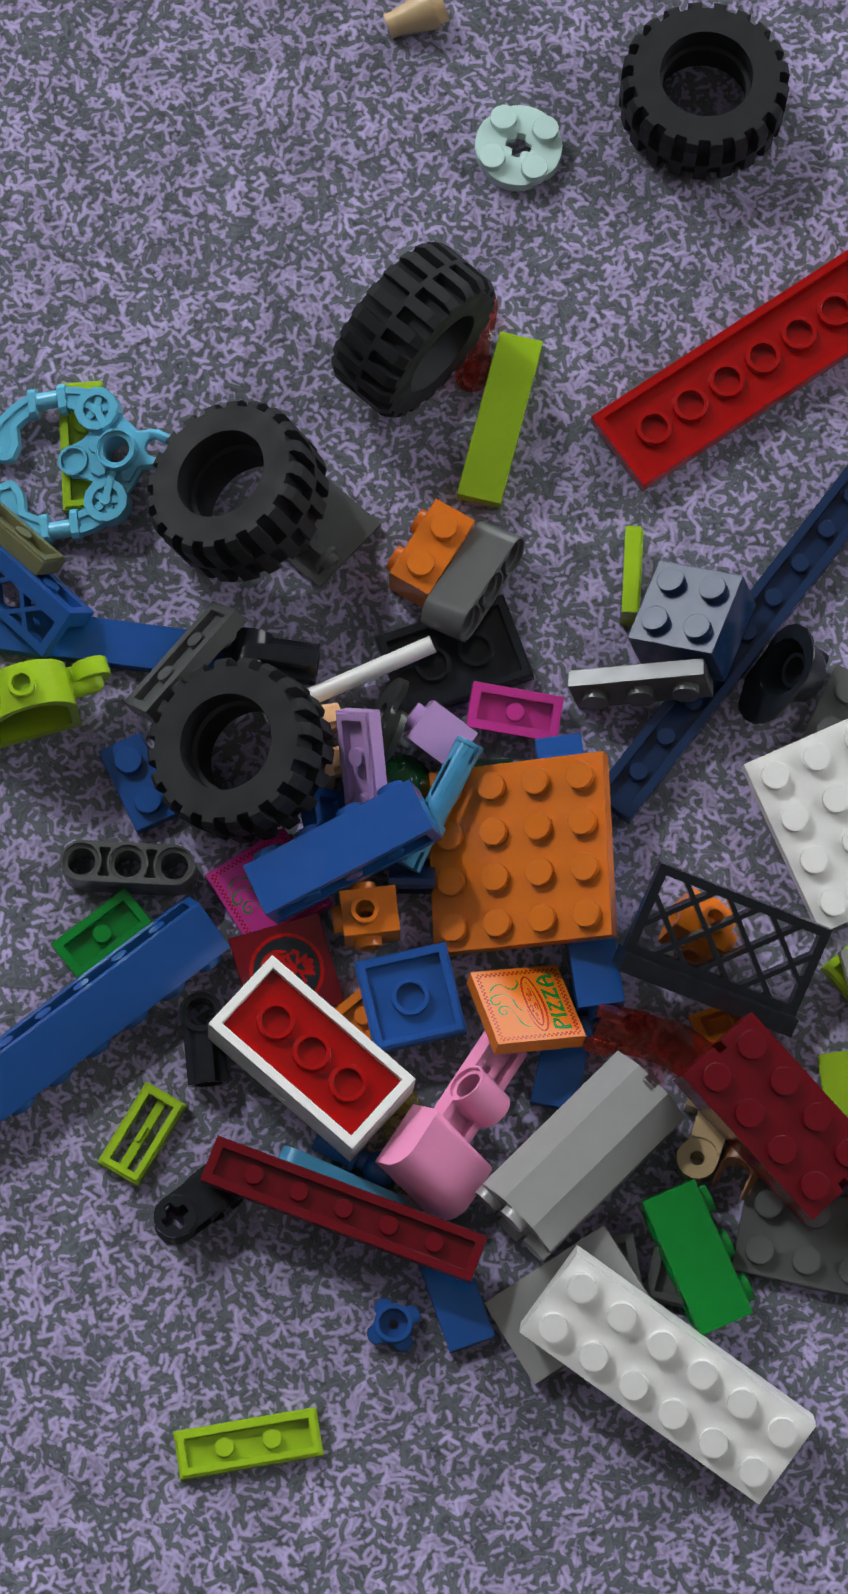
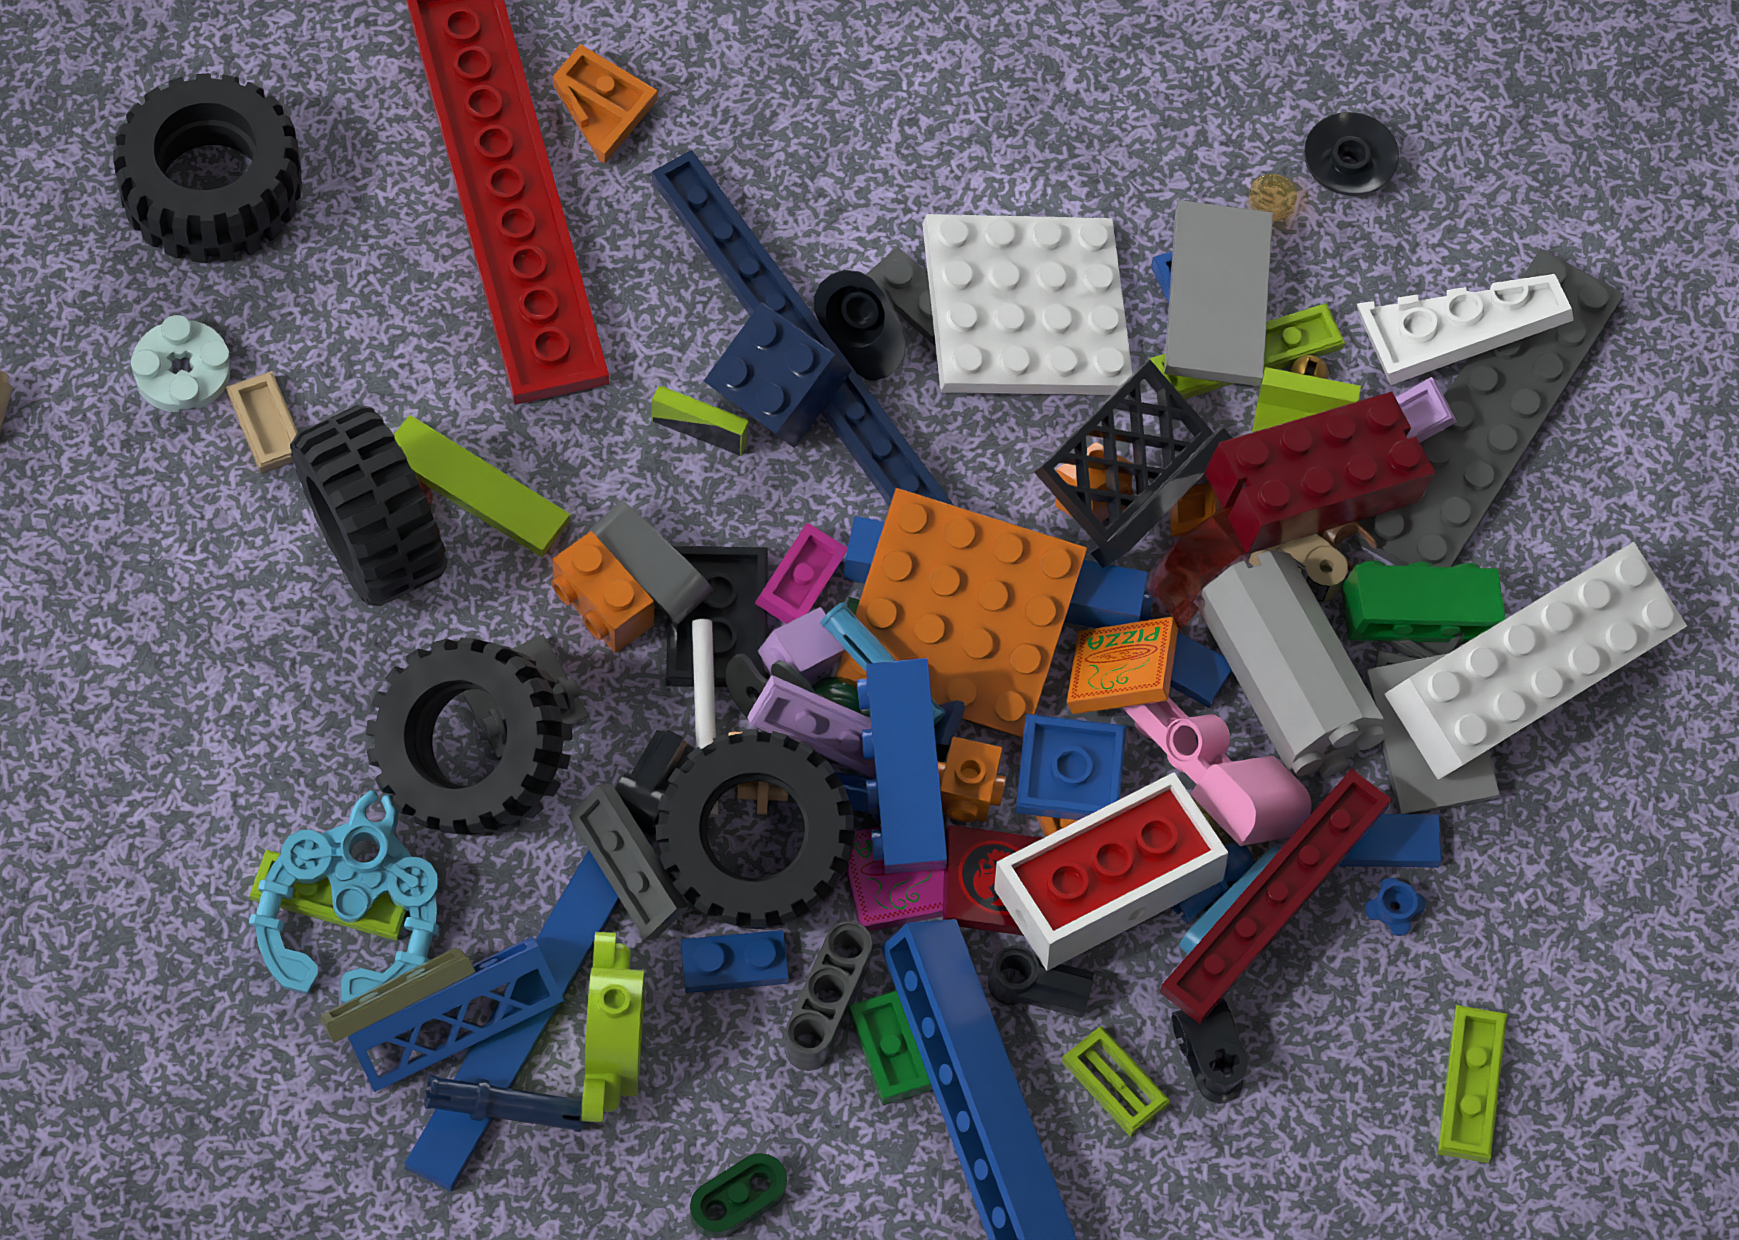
camera: 75 degrees left, 10 degrees down
dark grey plate [568,658,713,710] -> none
none -> tan tile [226,371,298,474]

